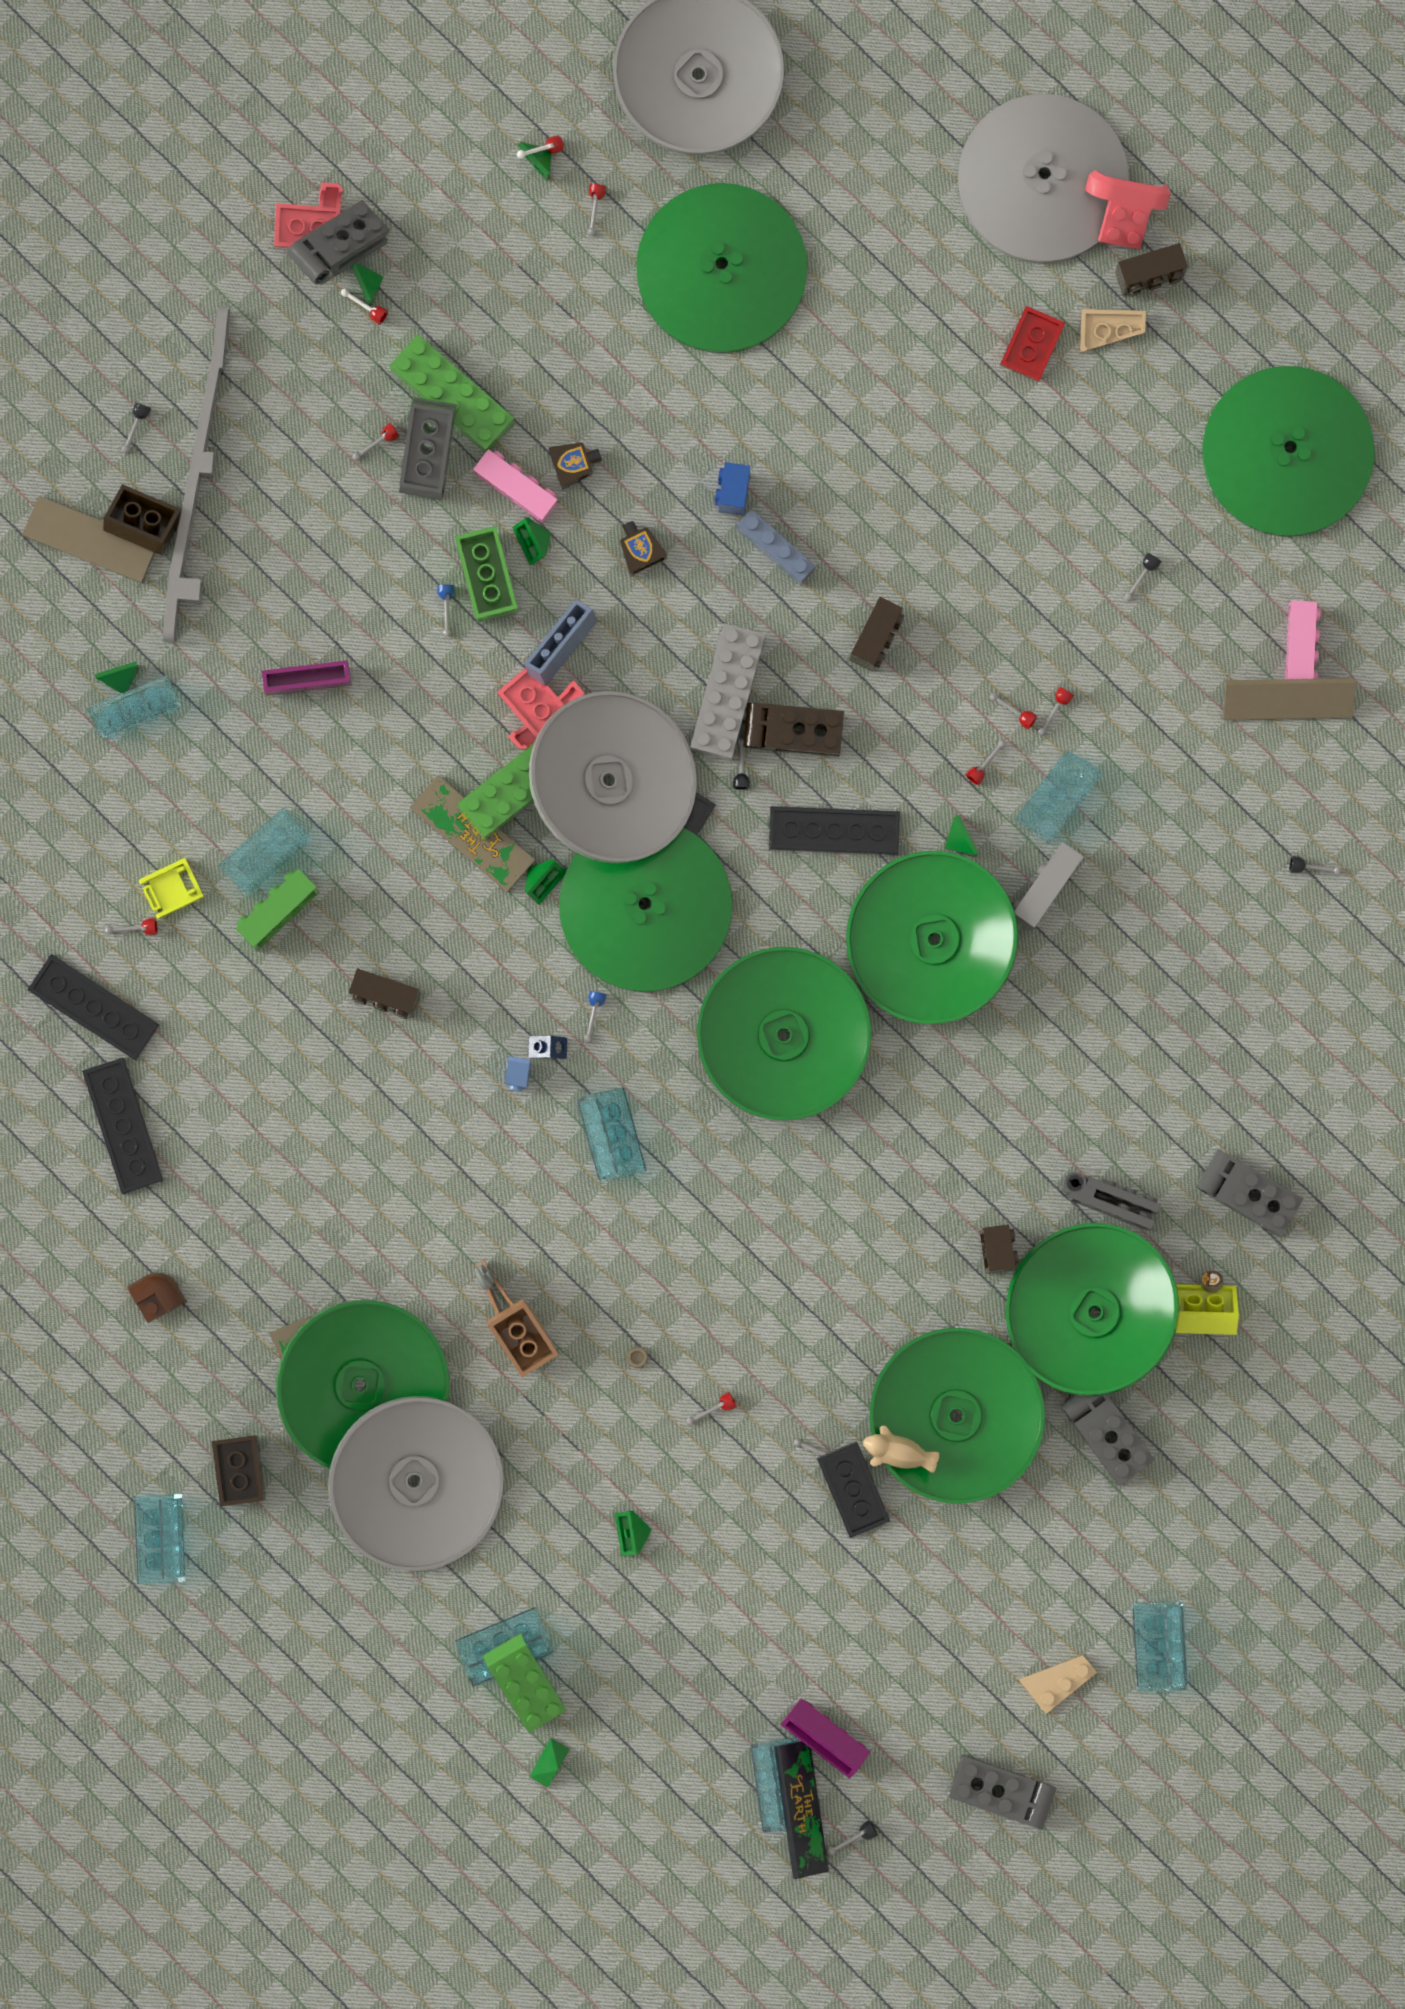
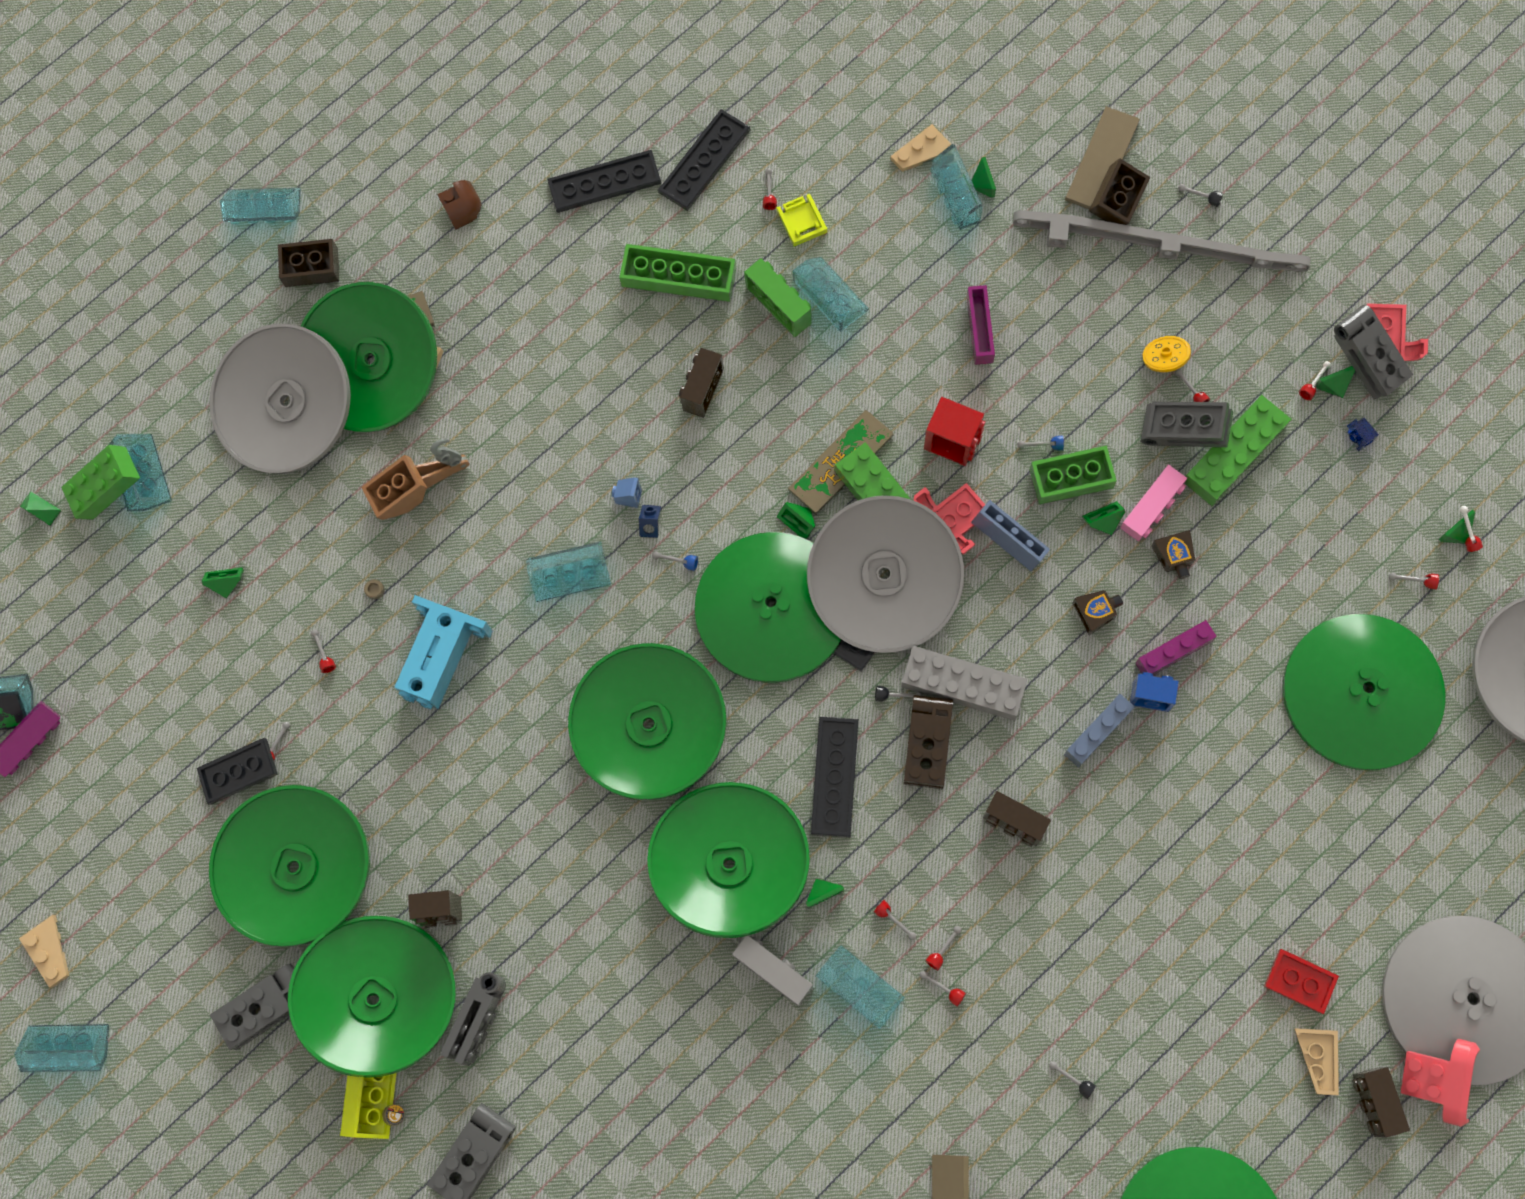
camera: 100 degrees right, 10 degrees down
tan animal [863,1426,939,1472] -> none
none -> medium azure brick [394,595,493,710]
none -> bright green brick [619,244,737,302]
none -> tan wing [890,124,956,172]
none -> red container [924,396,986,466]
none -> magenta brick [1135,620,1217,676]
none -> yellow shield [1143,336,1191,372]
none -> clear blue brick [1347,418,1379,452]

